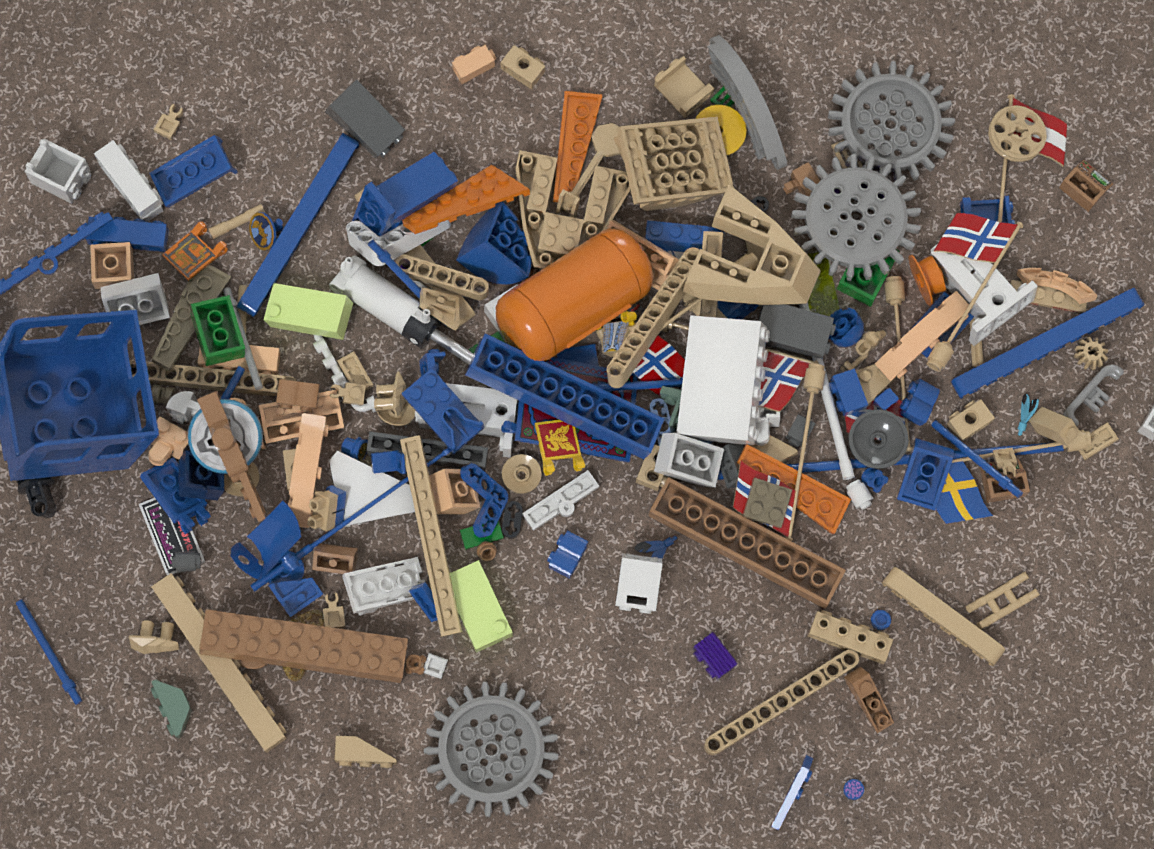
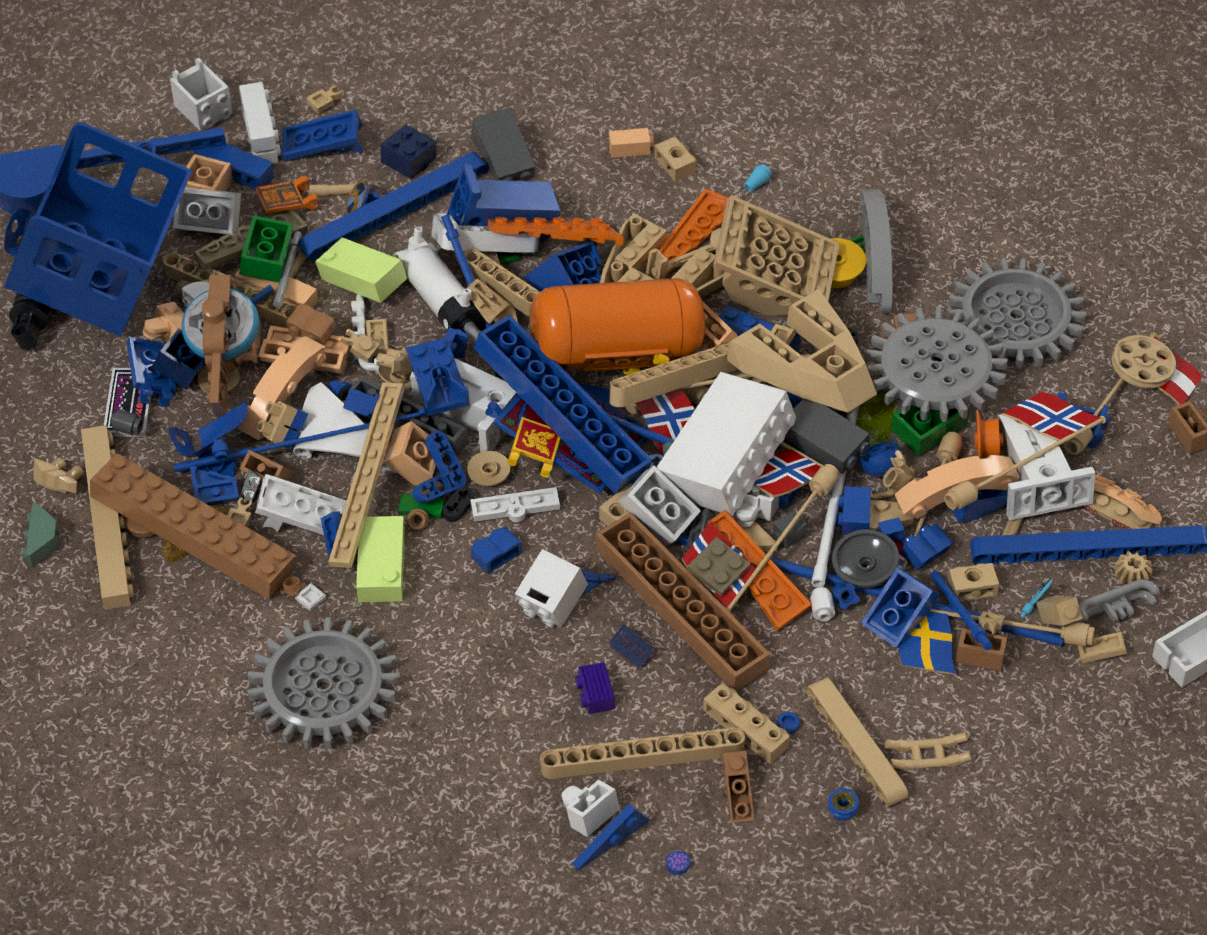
camera: 30 degrees right, 25 degrees down
tan slope [335,736,397,768] -> none
tan panel [654,56,714,118] -> none
none -> light grey sticker [239,469,262,504]
none -> dark blue brick [380,125,436,179]
none -> white brick [562,780,620,837]
none -> slope [608,624,656,670]
none -> medium azure cone [743,164,772,193]
none -> blue piece [828,788,859,821]

